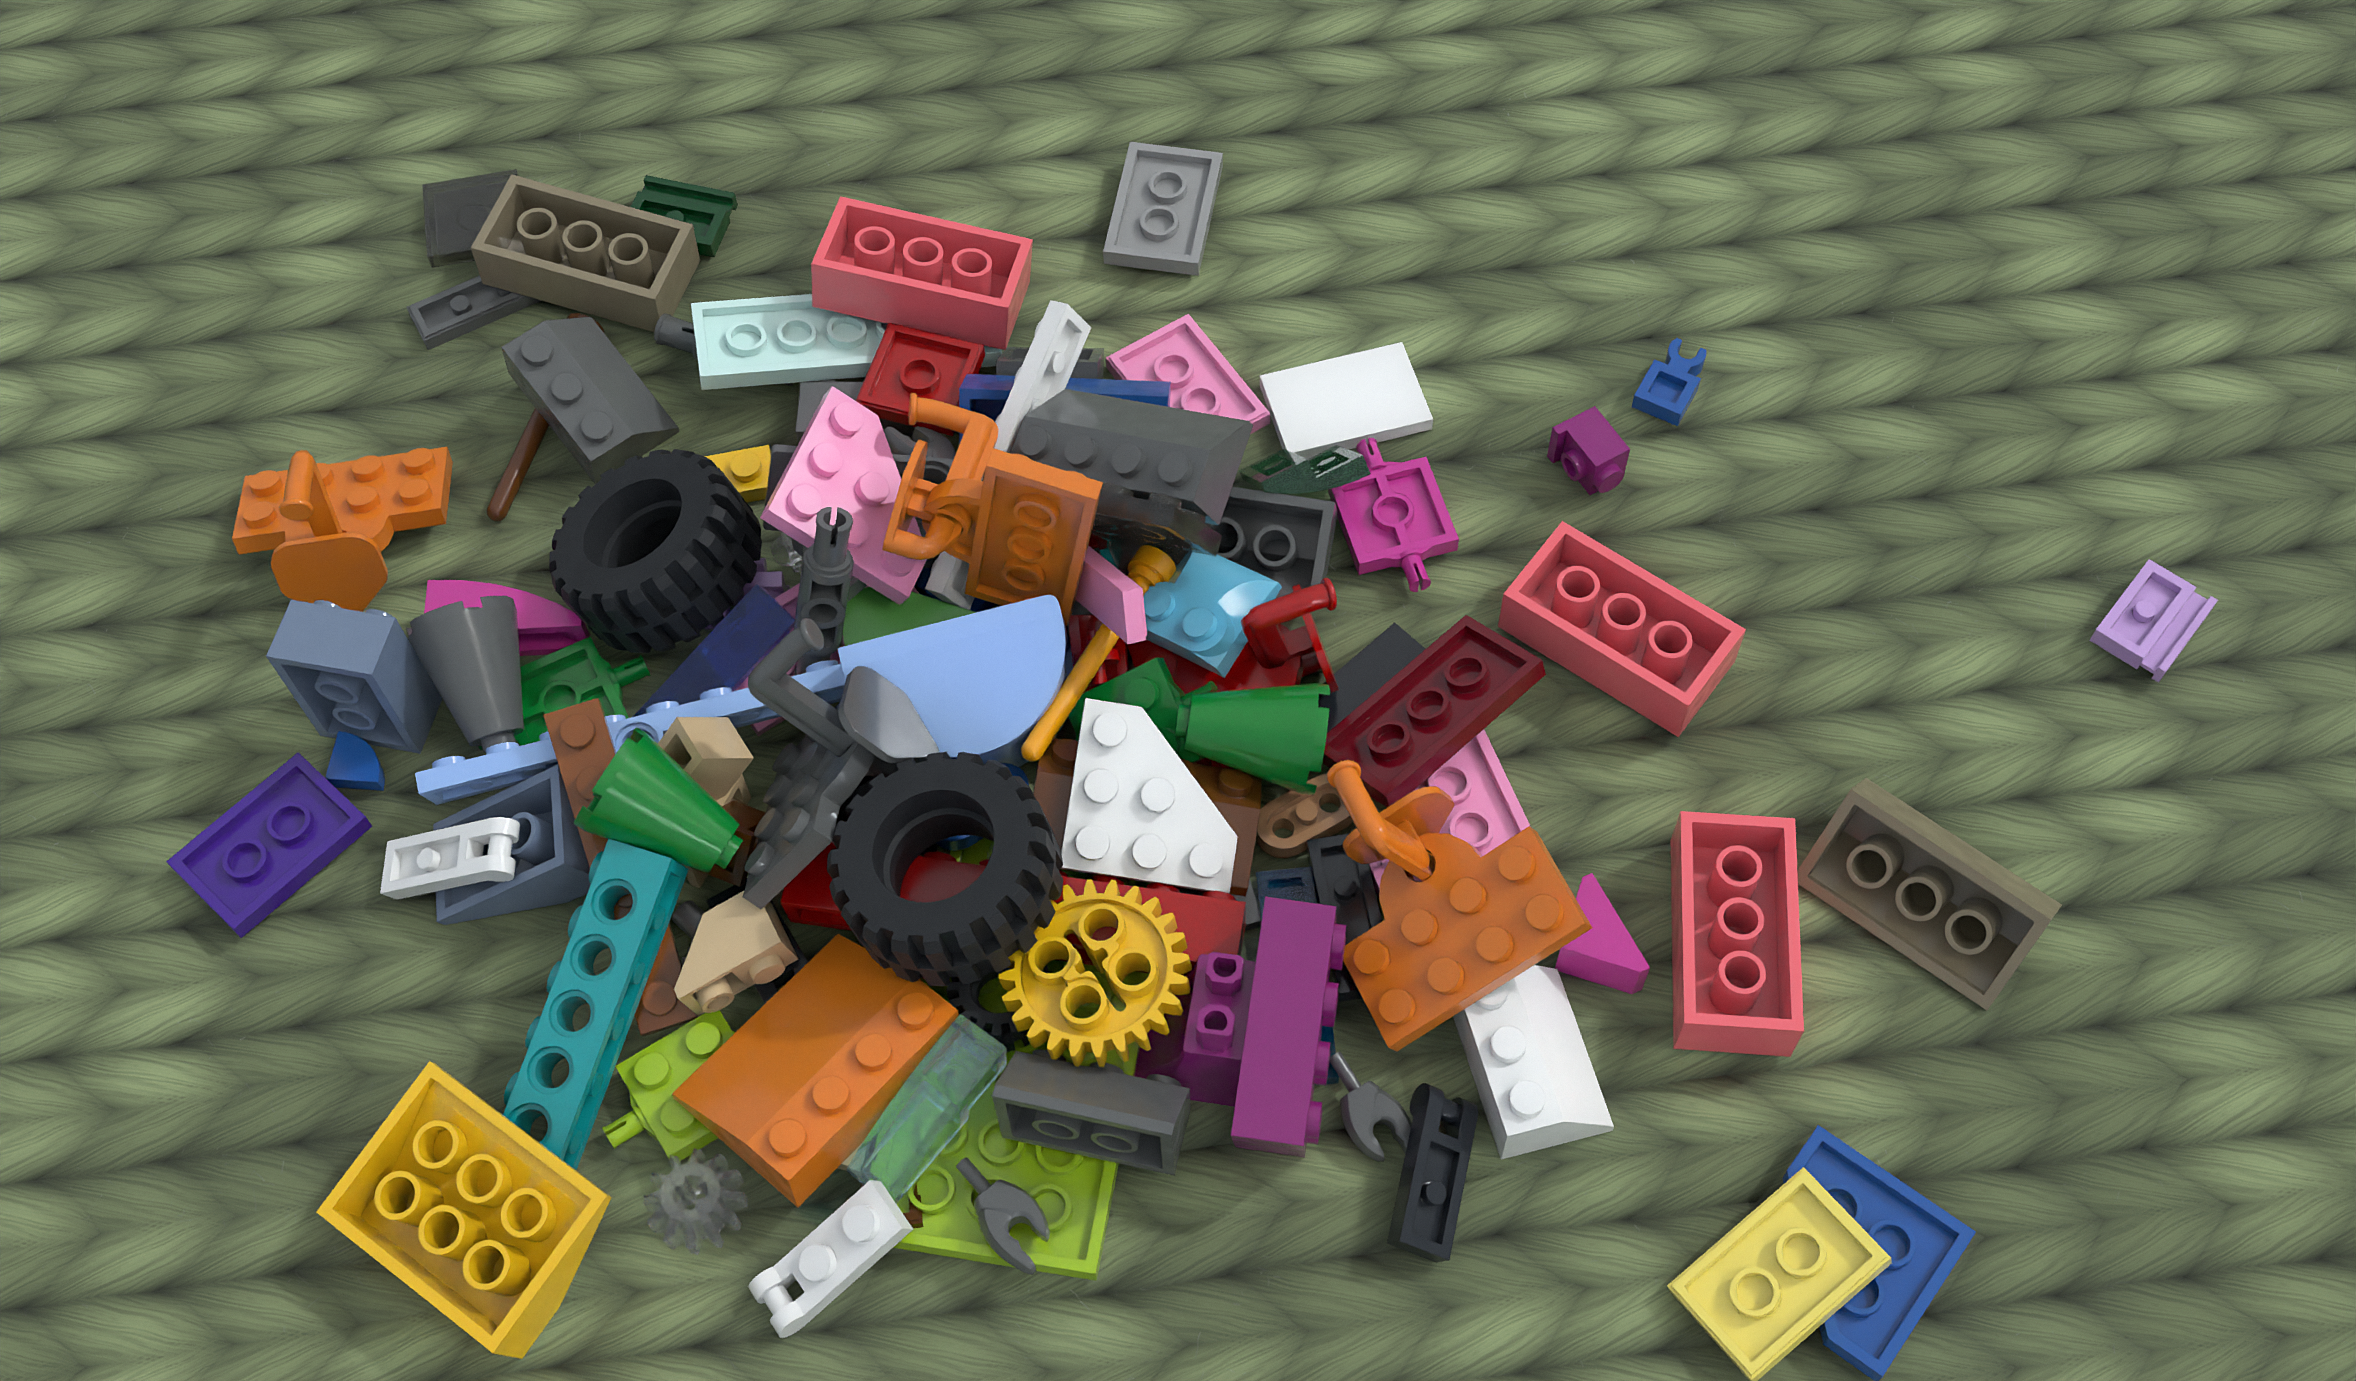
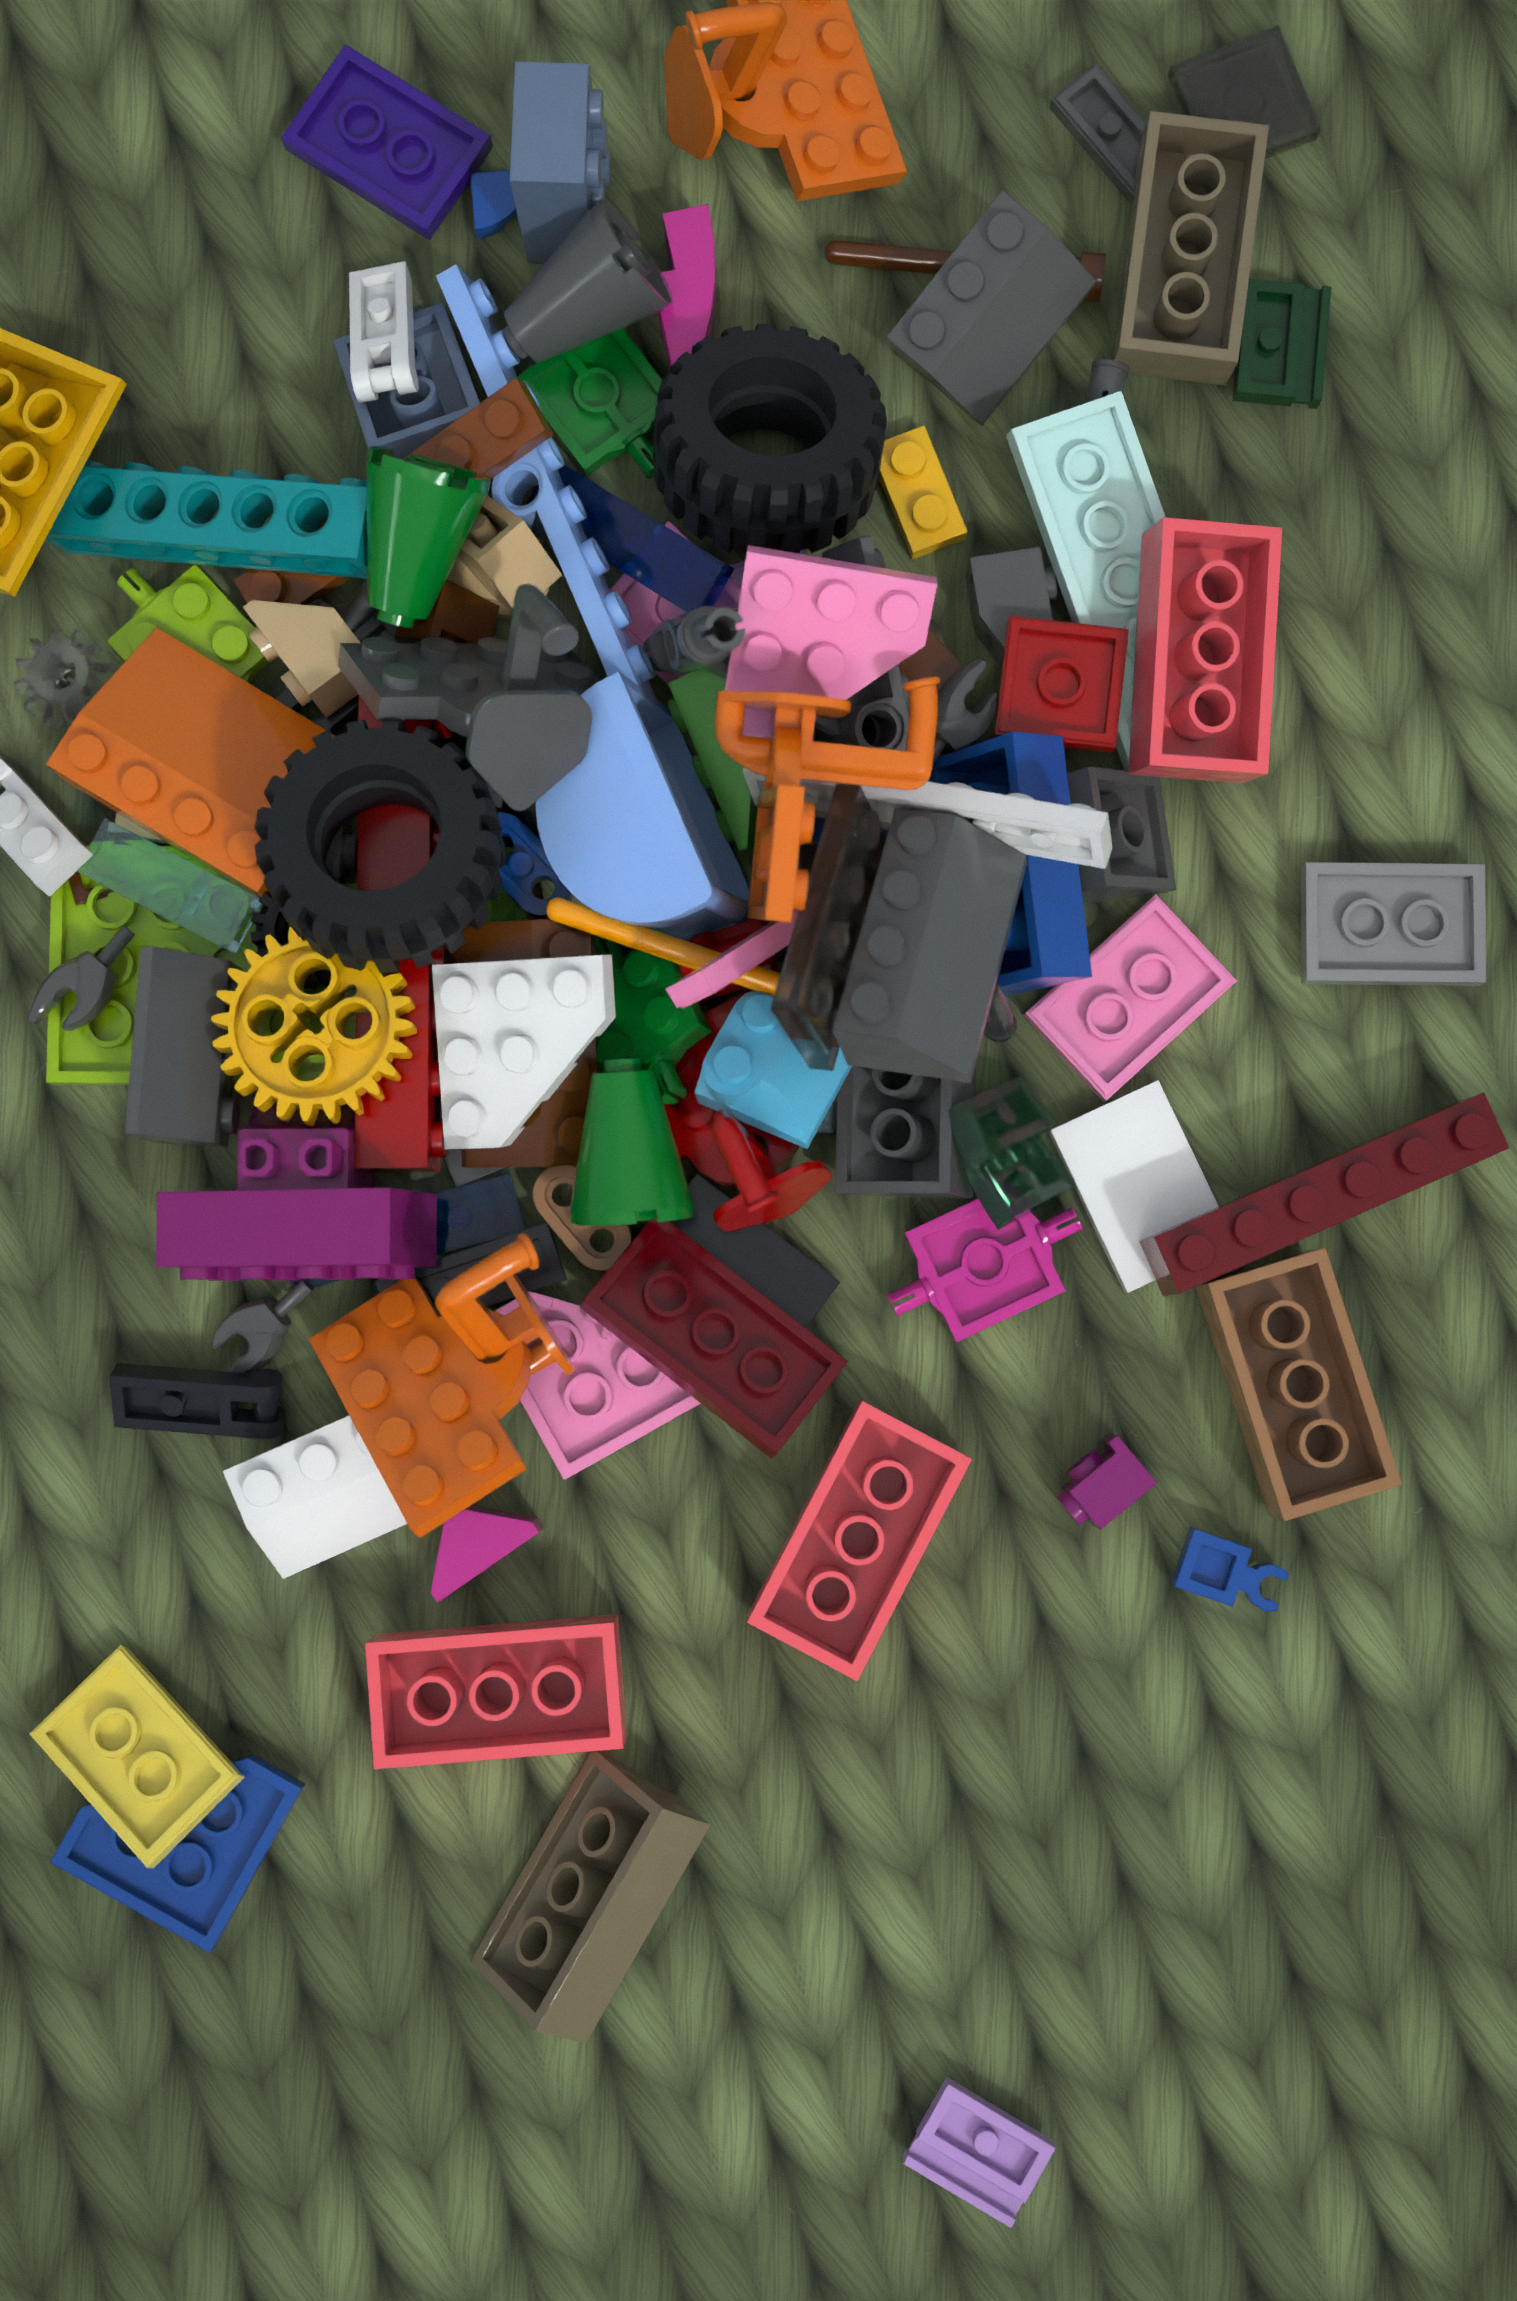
camera: 80 degrees right, 25 degrees up
none -> dark red brick [1139,1093,1509,1296]
none -> medium nougat brick [1196,1248,1402,1521]

